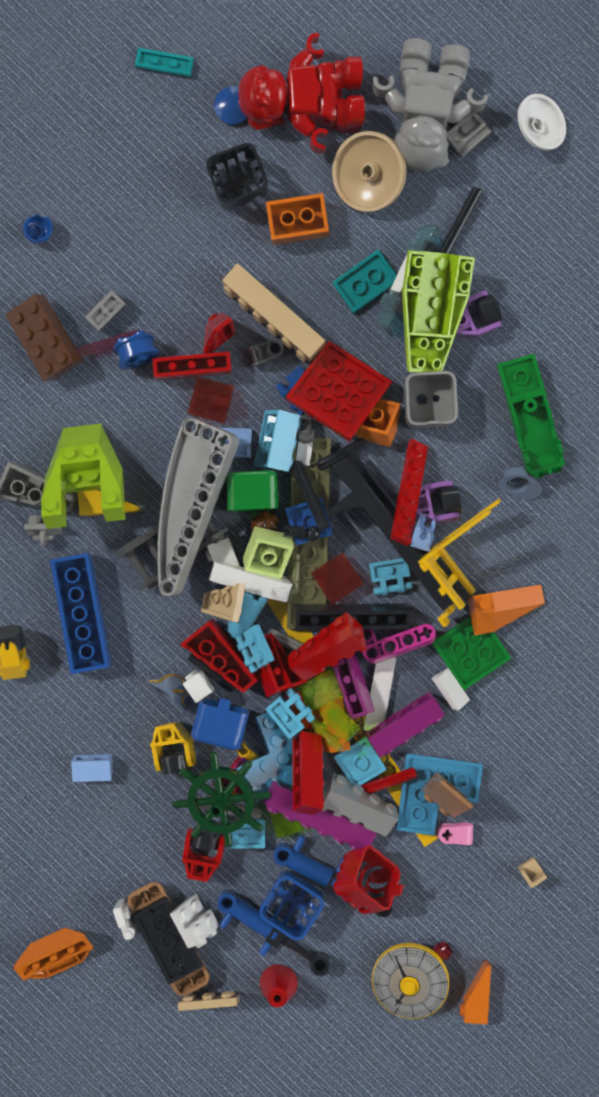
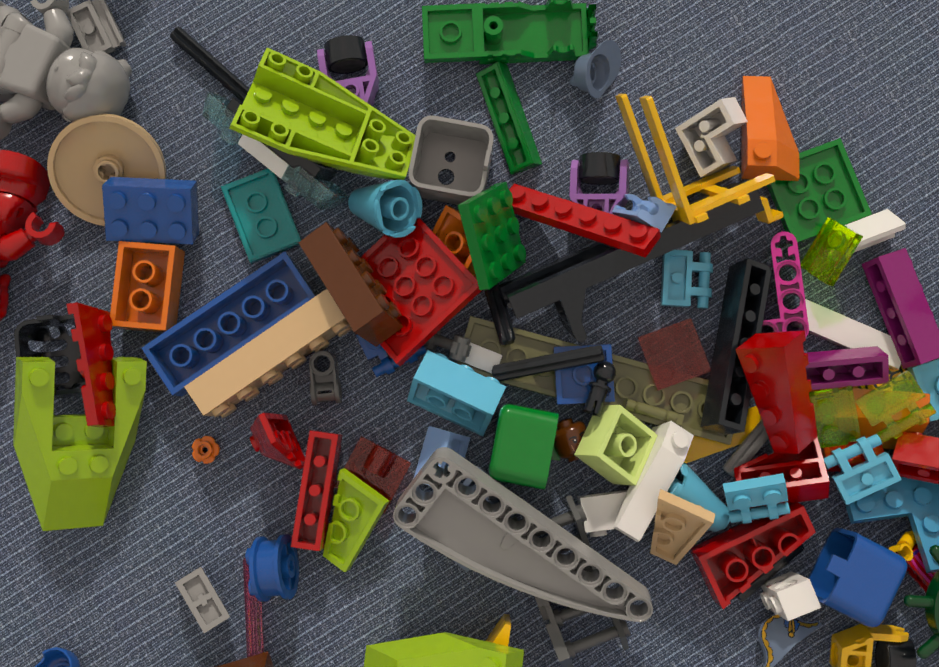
camera: 70 degrees left, 5 degrees down
none -> lime wedge [13,357,147,531]
none -> red wing [66,302,116,427]
none -> blue brick [102,177,199,244]
none -> blue brick [141,252,317,397]
none -> orange plate [192,436,220,464]
none -> reddish brown piece [298,222,404,347]
none -> lime wing [323,468,389,572]
none -> medium azure cone [348,179,422,238]
none -> green plate [458,182,526,290]
none -> green slope [476,62,542,175]
none -> white brick [675,97,748,178]
none -> clear neon green plate [800,217,863,286]

